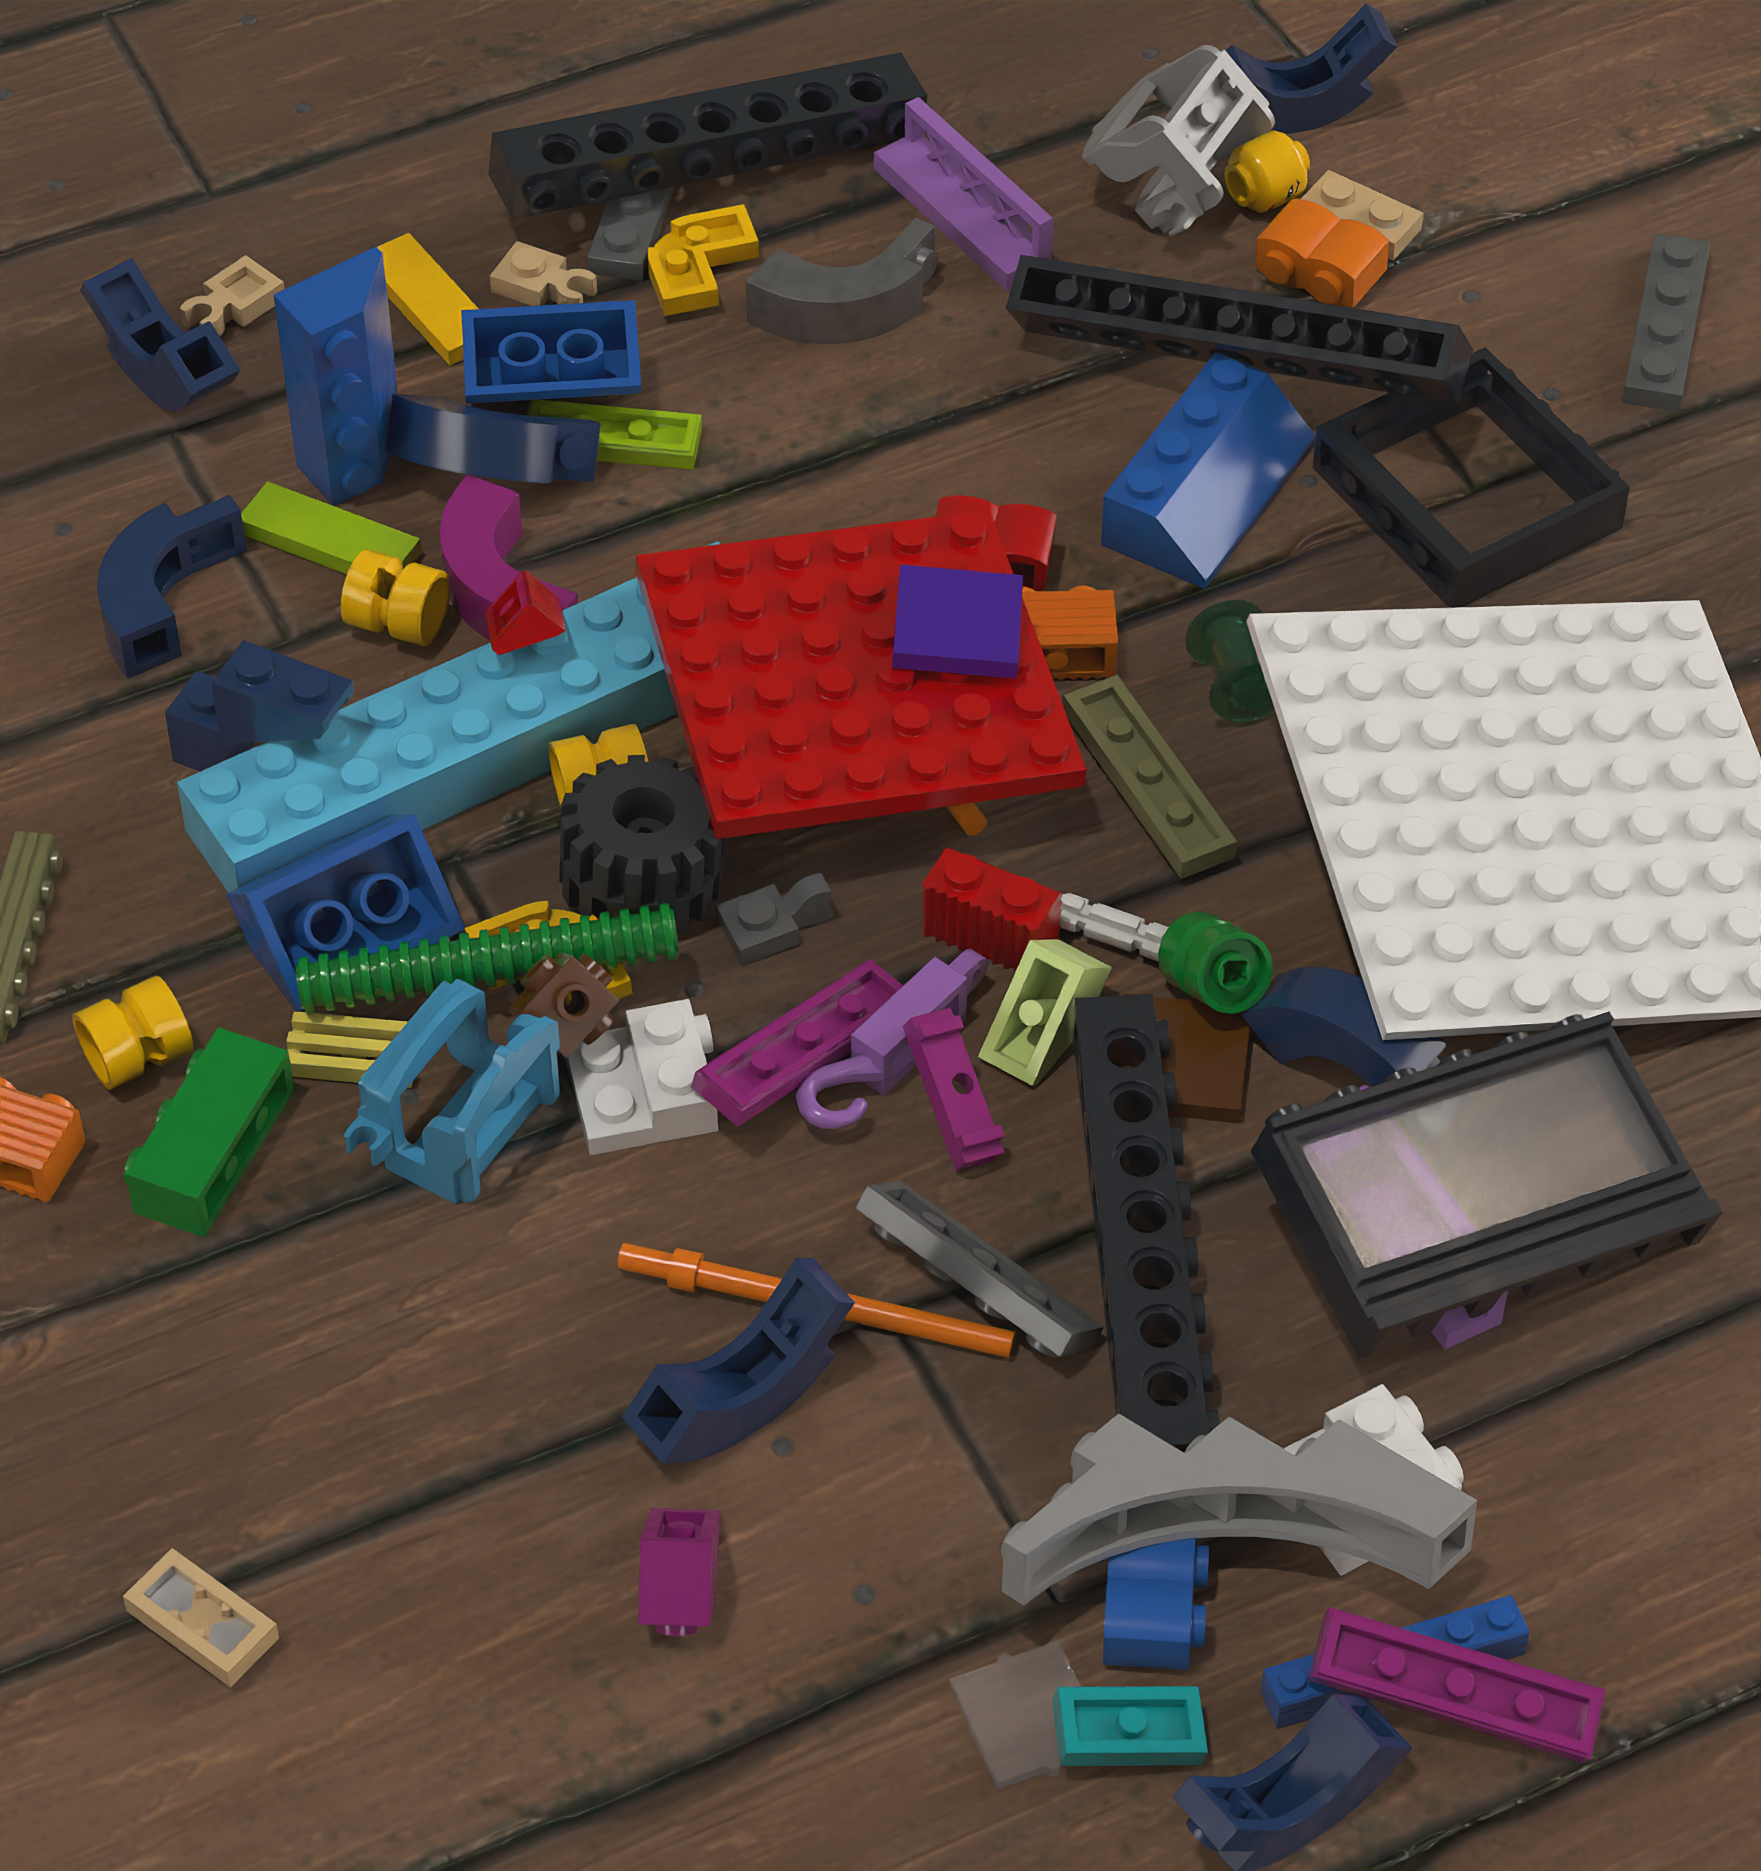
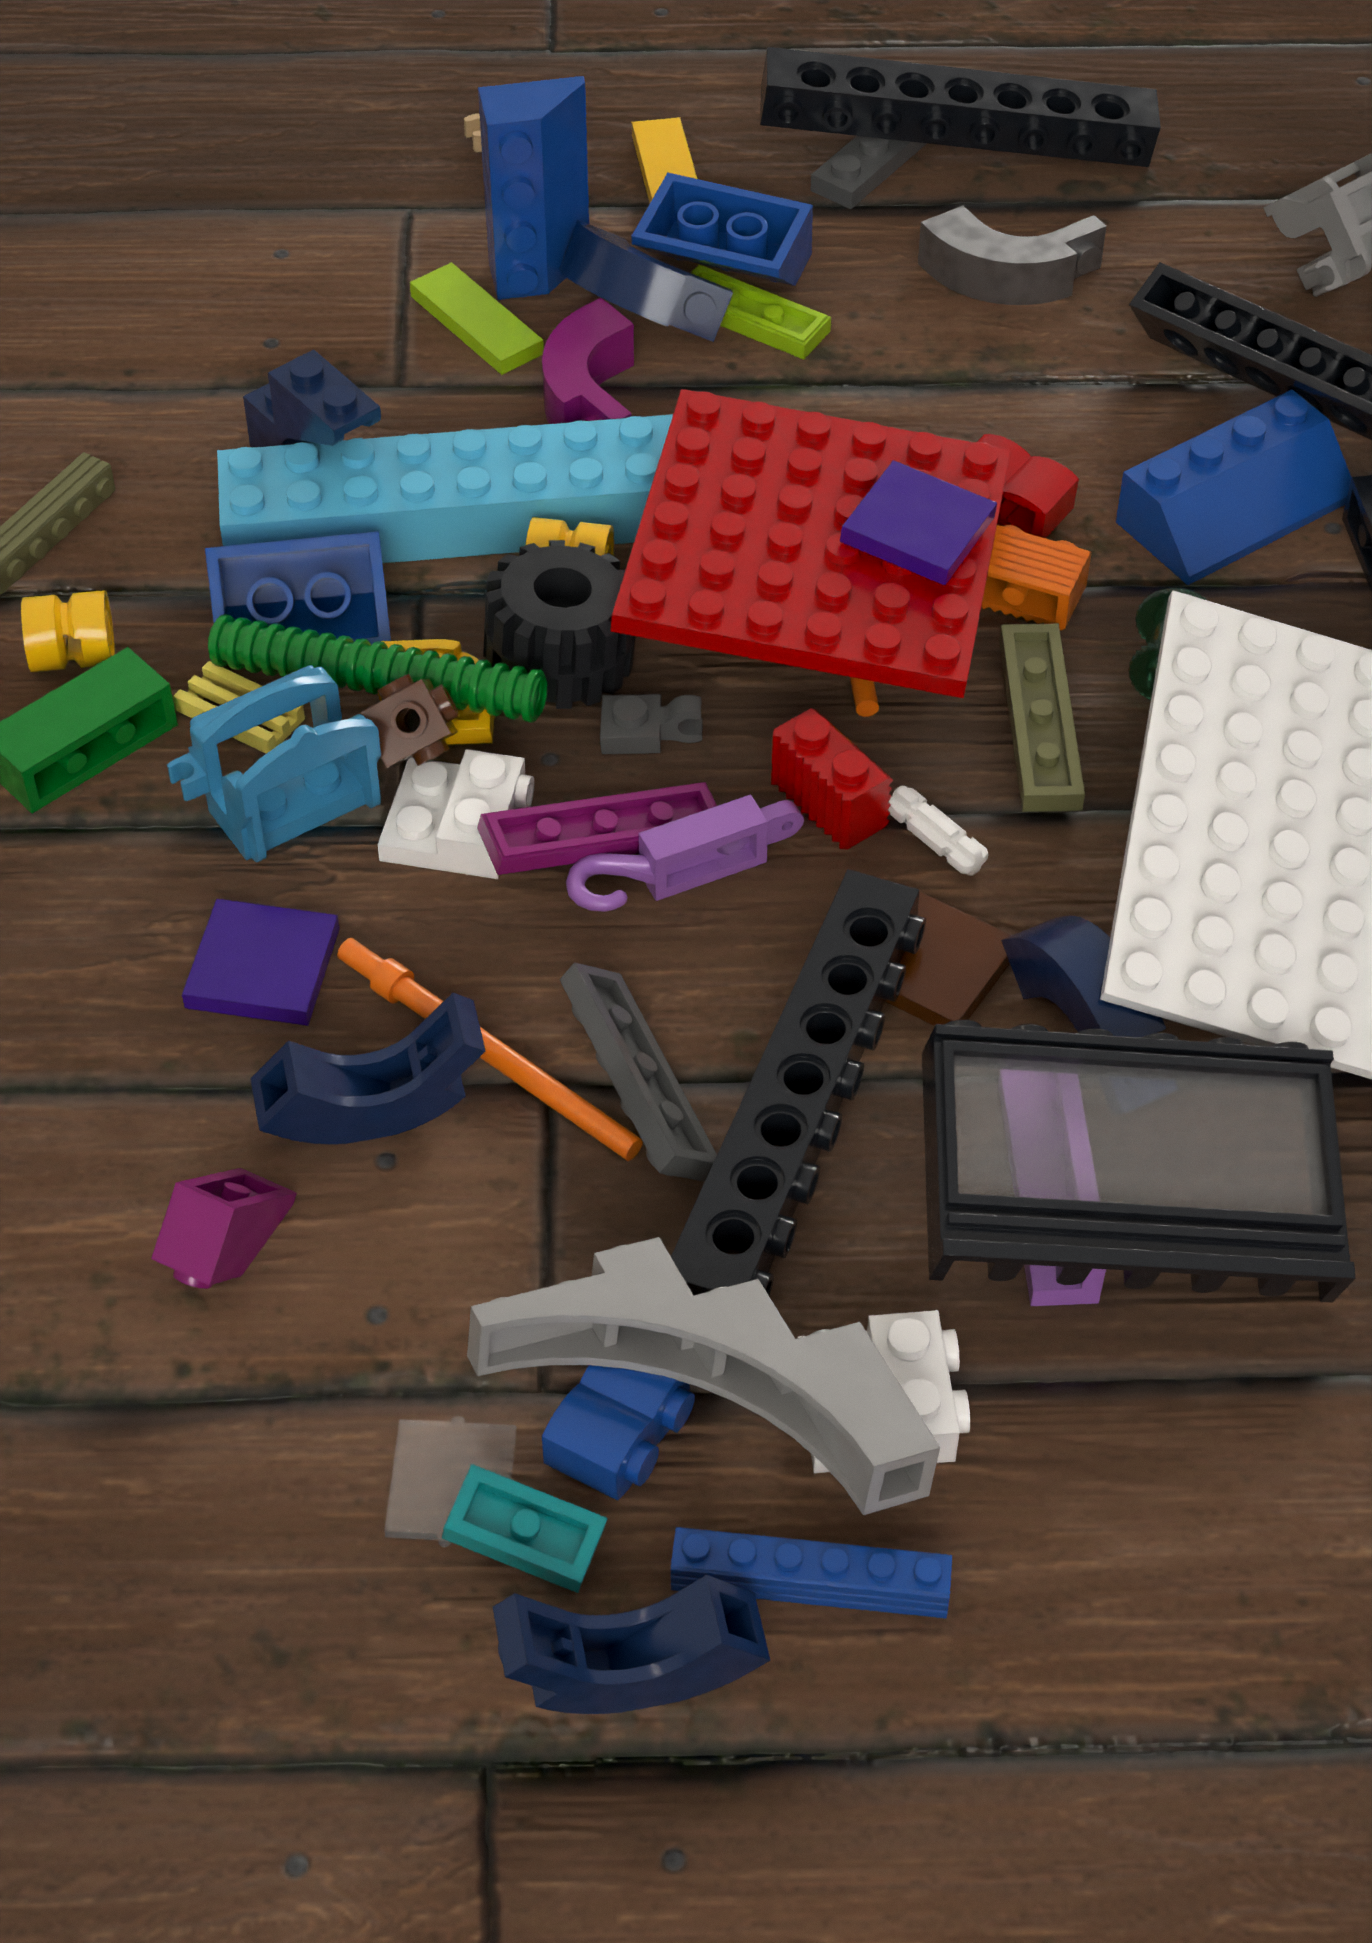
camera: 25 degrees right, 0 degrees up
dark blue arch [80,258,241,411] -> none
dark blue arch [97,495,247,679] -> none
yellow wheel [341,549,450,647] -> none
red slope [485,570,566,655] -> none
tan plate [490,241,597,306] -> none
yellow plate [648,204,759,316] -> none
medium lavender fence [874,97,1053,291] -> none
magenta piece [902,1008,1005,1171] -> none
yellowish green slope [978,939,1112,1086] -> none
green wheel [1158,911,1273,1014] -> none
magenta tile [1308,1607,1606,1763] -> none
none -> dark purple tile [182,899,340,1026]

